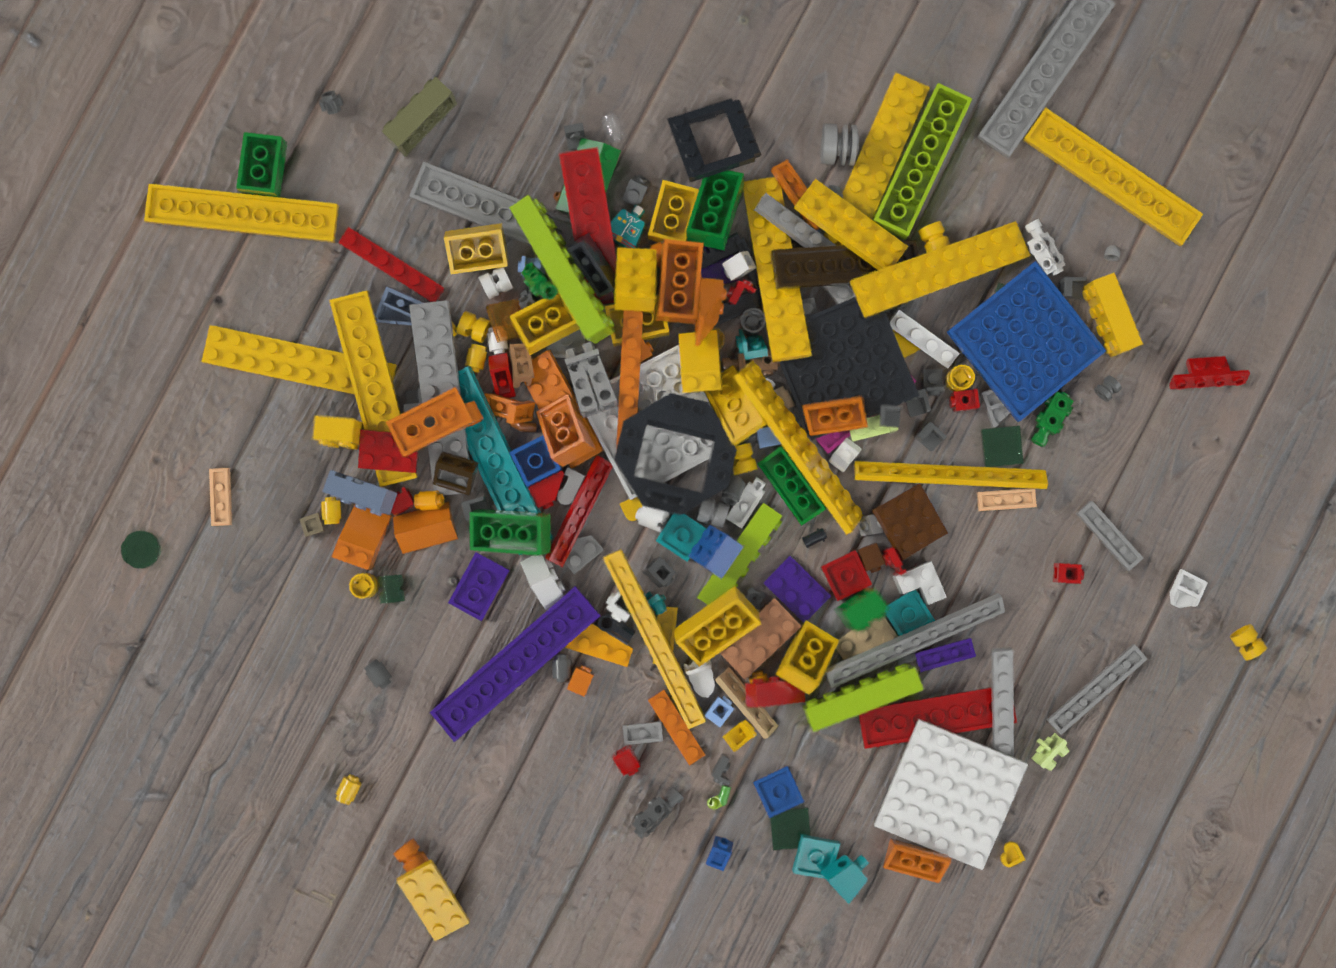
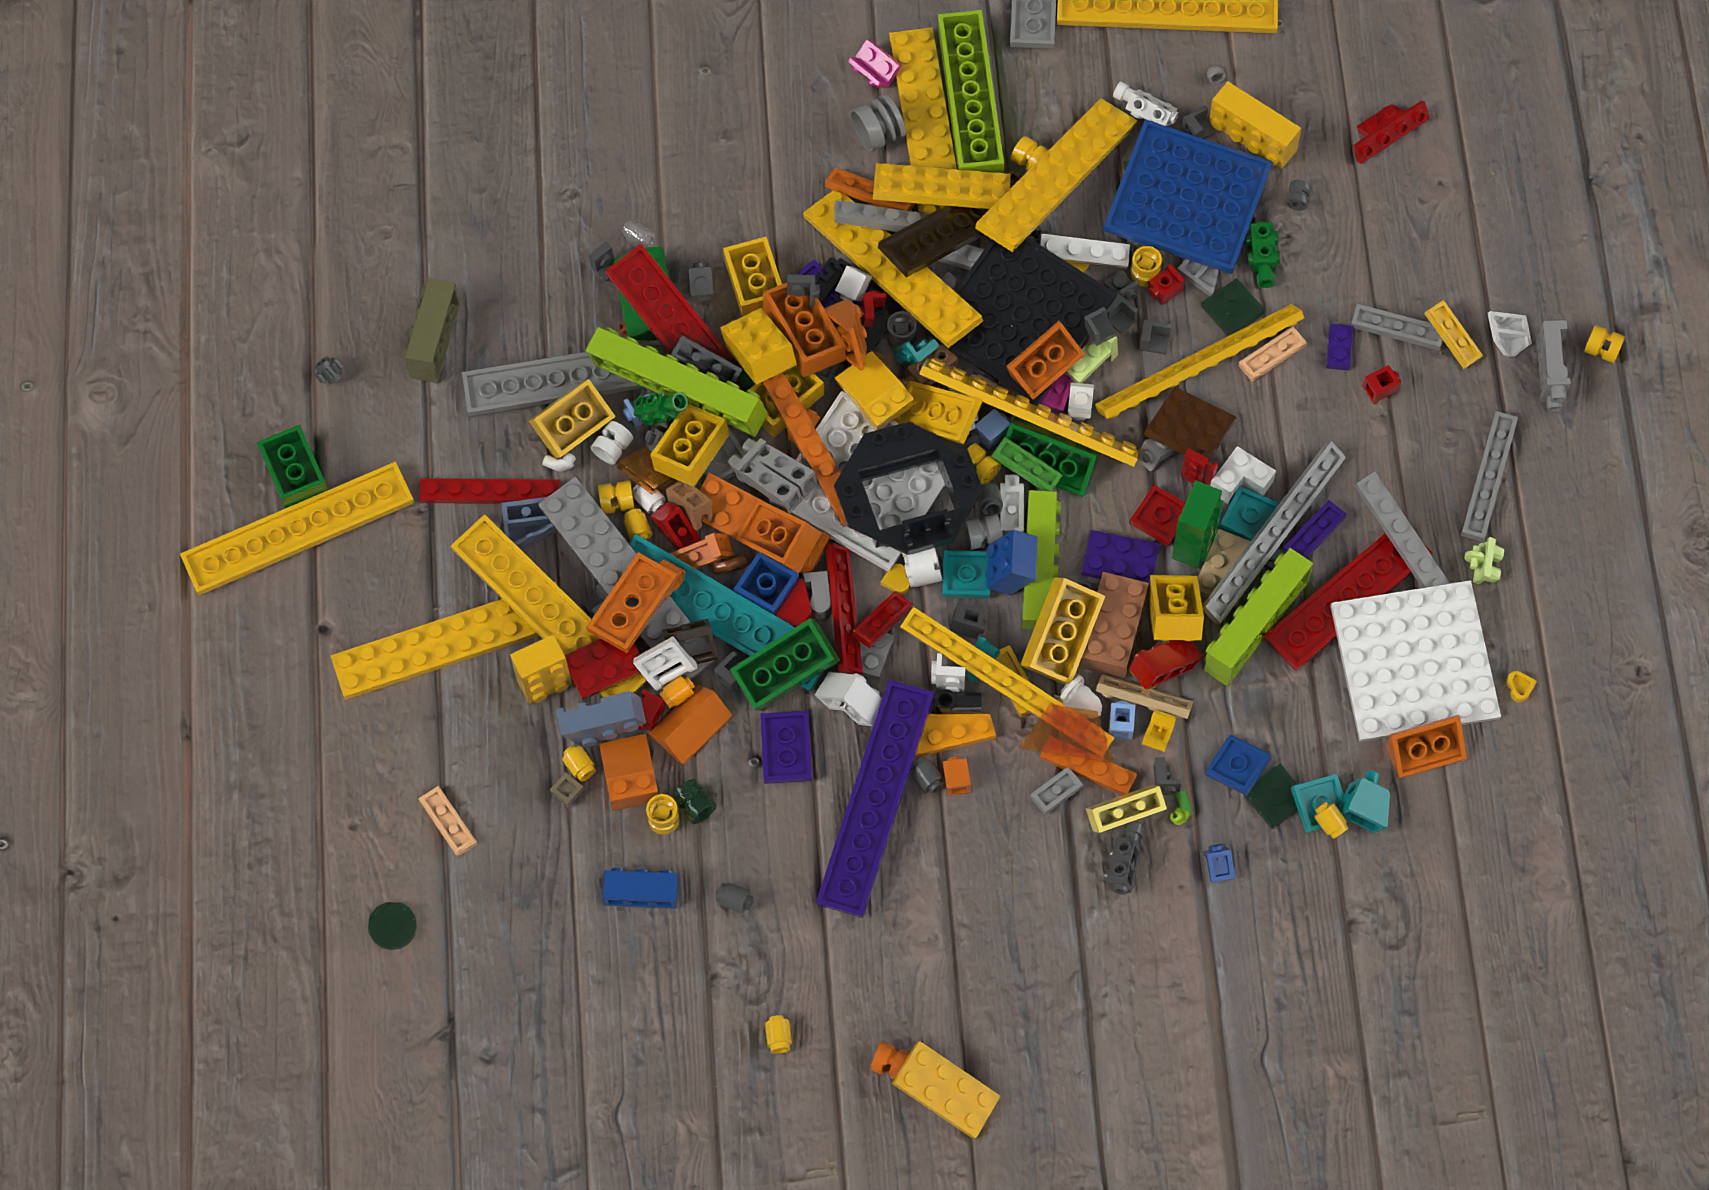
camera: 30 degrees left, 20 degrees down
teal torso [610,205,646,249] -> none
red slope [612,745,641,776] -> none
black hinge [667,98,761,182] -> none
green brick [686,170,744,250] -> none
black pin [802,528,827,549] -> none
reddish brown brick [857,543,885,573] -> none
none -> white arm [542,453,576,472]
none -> blue brick [602,868,679,909]
none -> white plate [633,636,697,691]
none -> dark grey bracket [787,274,820,306]
none -> bracket [848,39,903,88]
none -> red tile [852,591,913,649]
none -> bright green tile [991,437,1063,491]
none -> clear orange wing [1020,704,1113,763]
none -> light yellow brick [1086,785,1167,833]
none -> yellow brick [1314,801,1349,839]
none -> dark purple plate [1326,324,1353,371]
none -> yellow tile [1424,300,1483,369]
none -> light grey hips [1536,320,1571,412]

